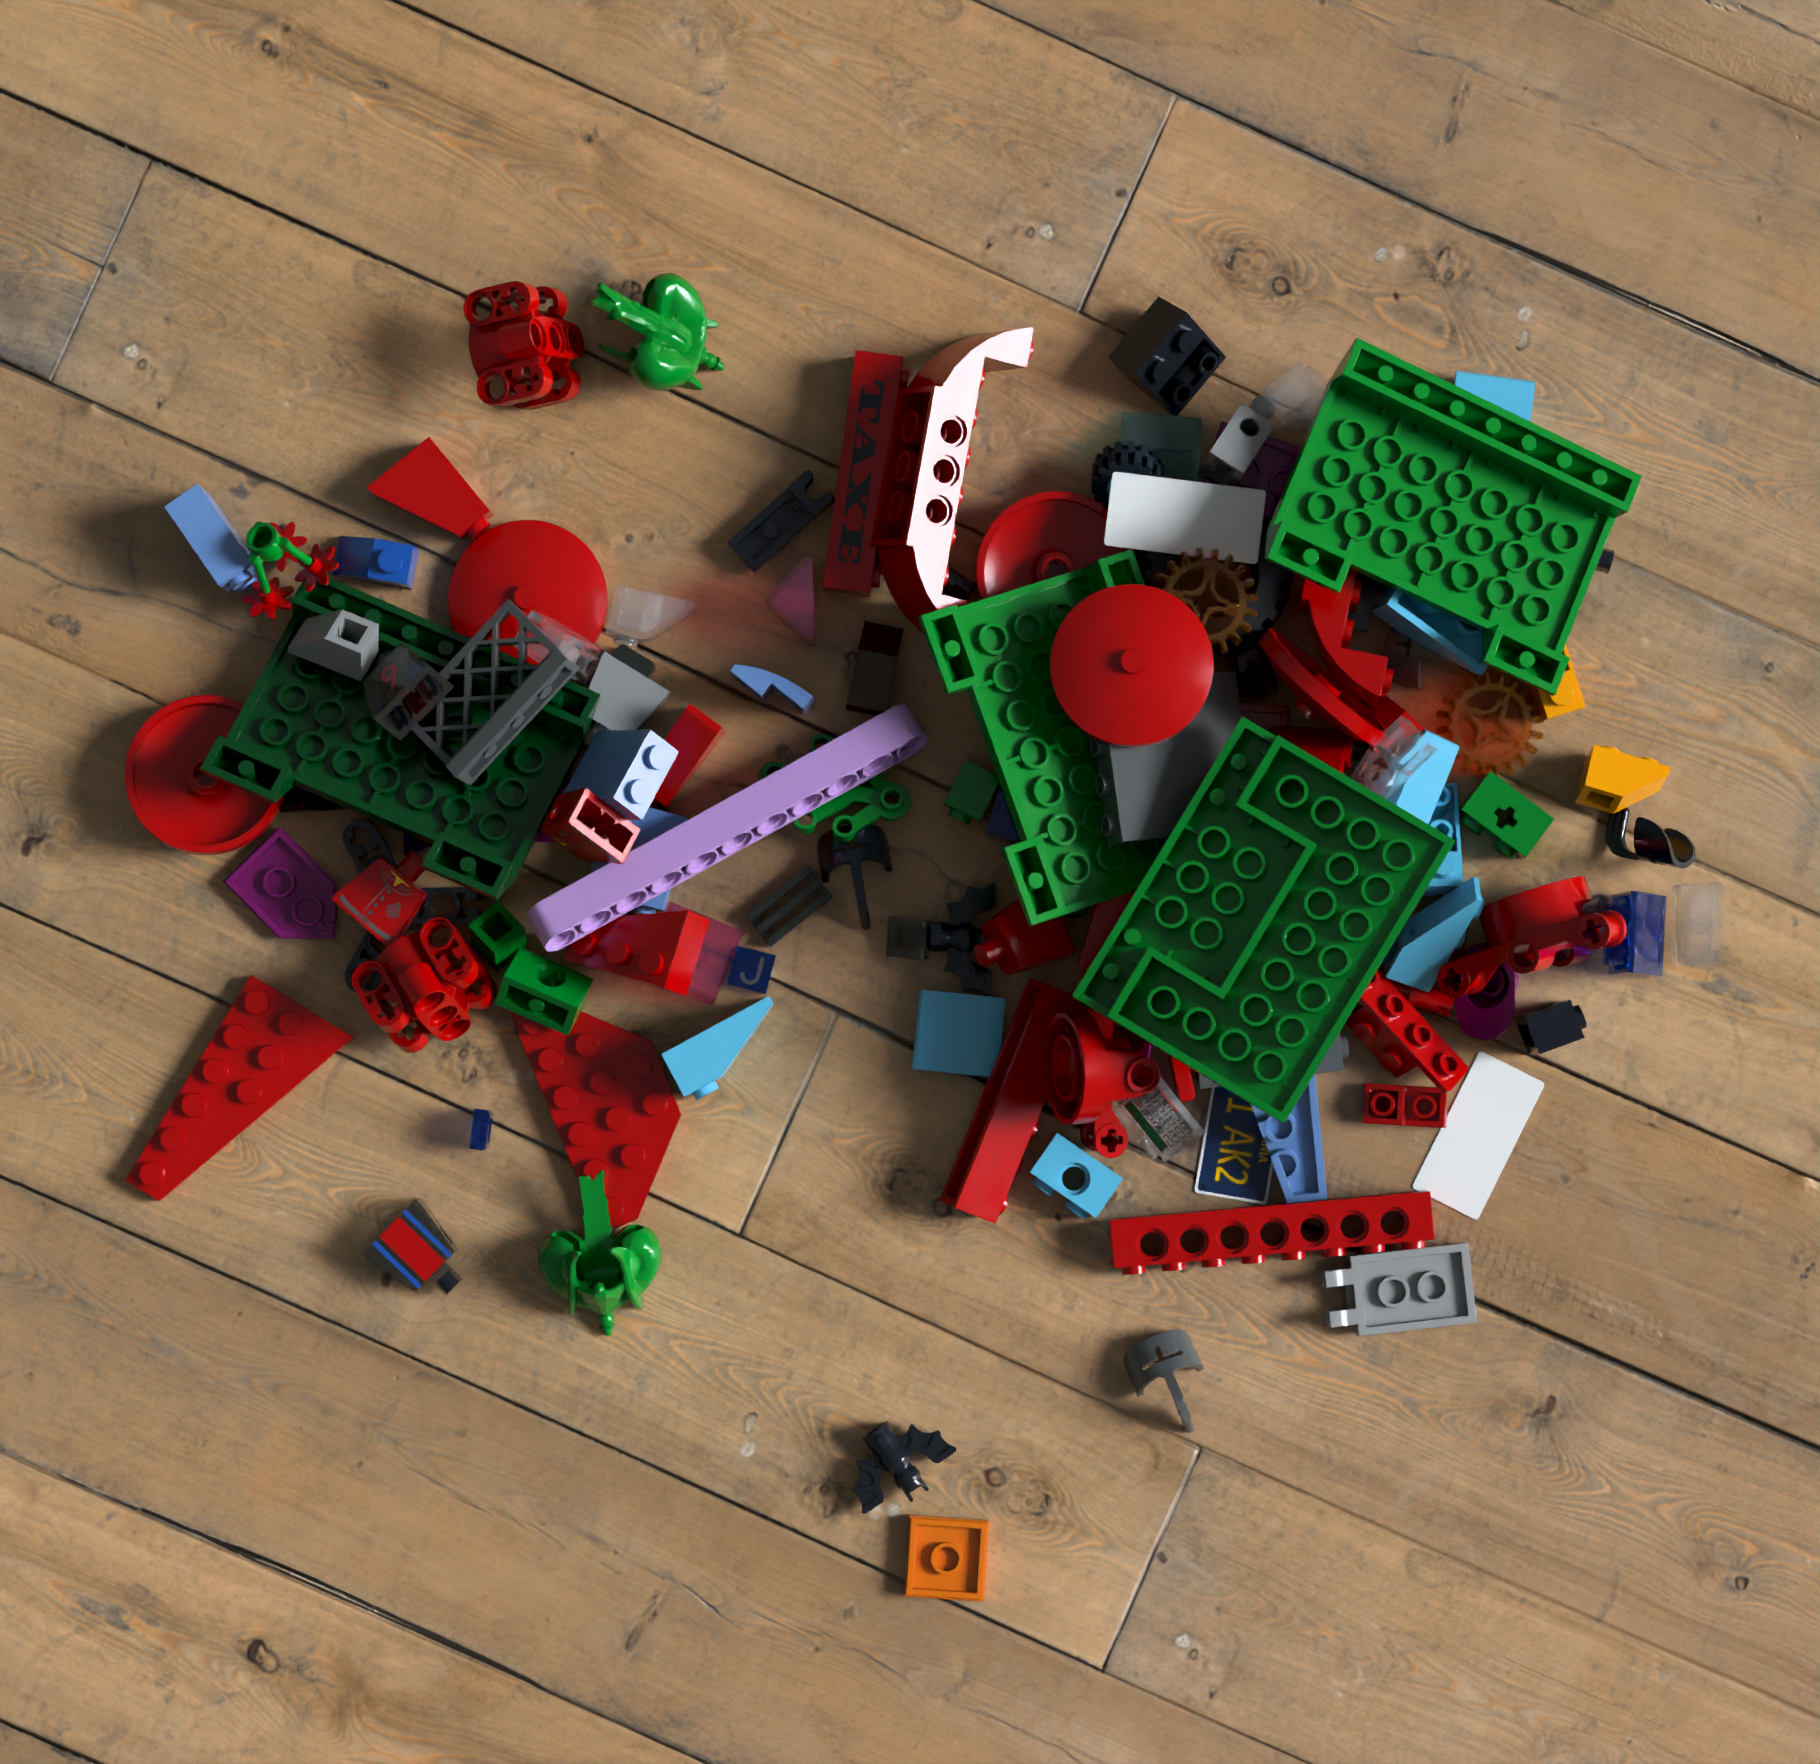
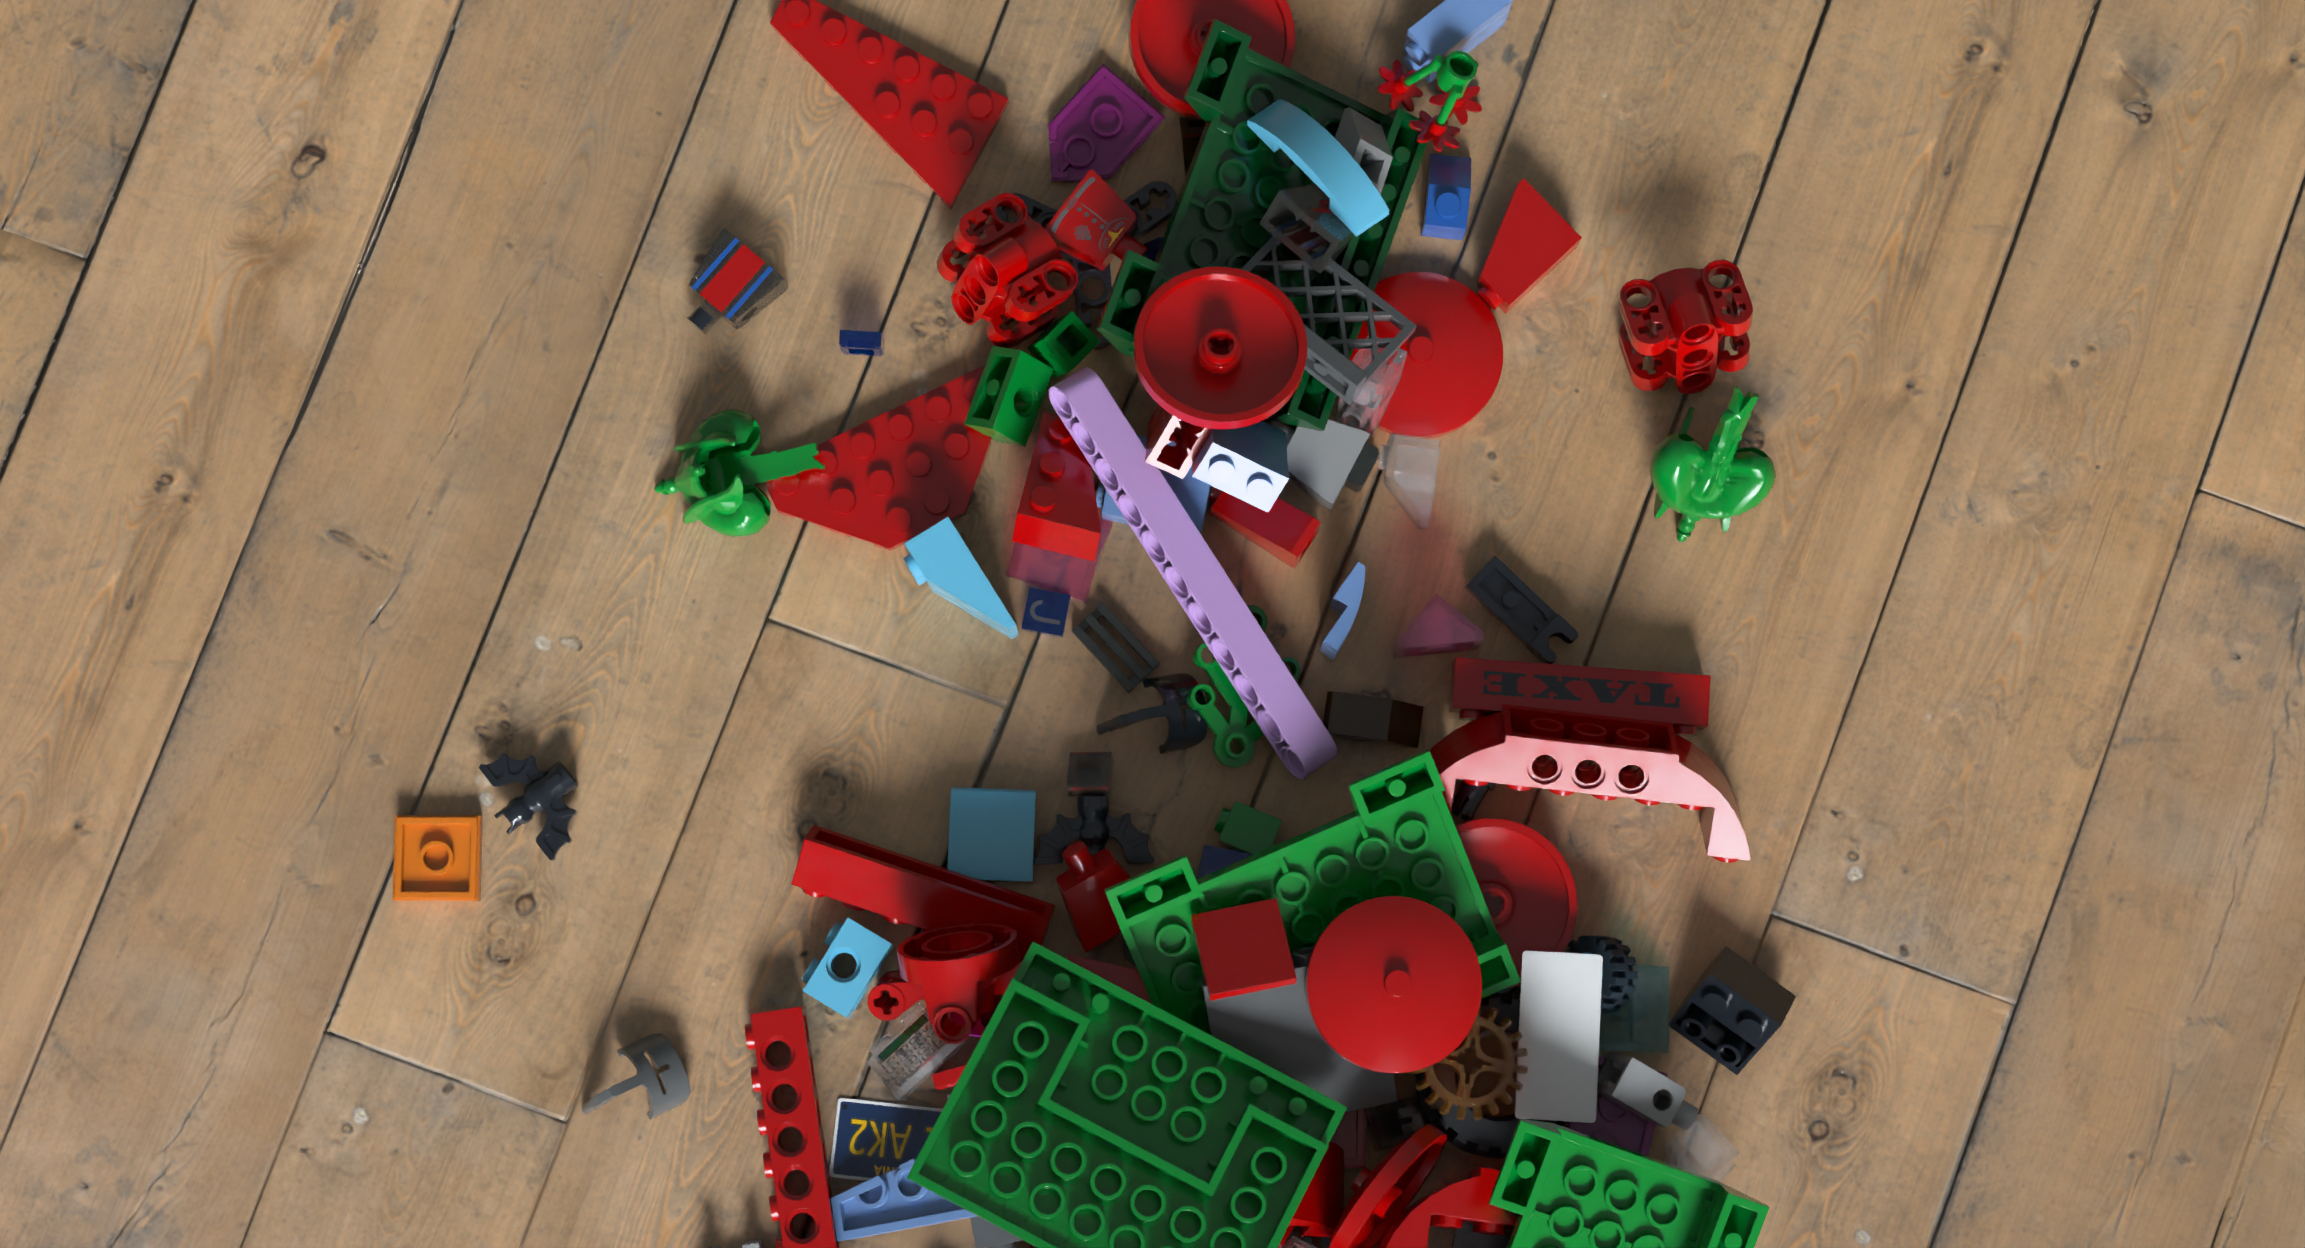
camera: 90 degrees right, 5 degrees down
none -> red dish [1133,267,1307,429]
none -> red tile [1191,898,1297,1001]
none -> medium azure slope [1247,99,1389,237]

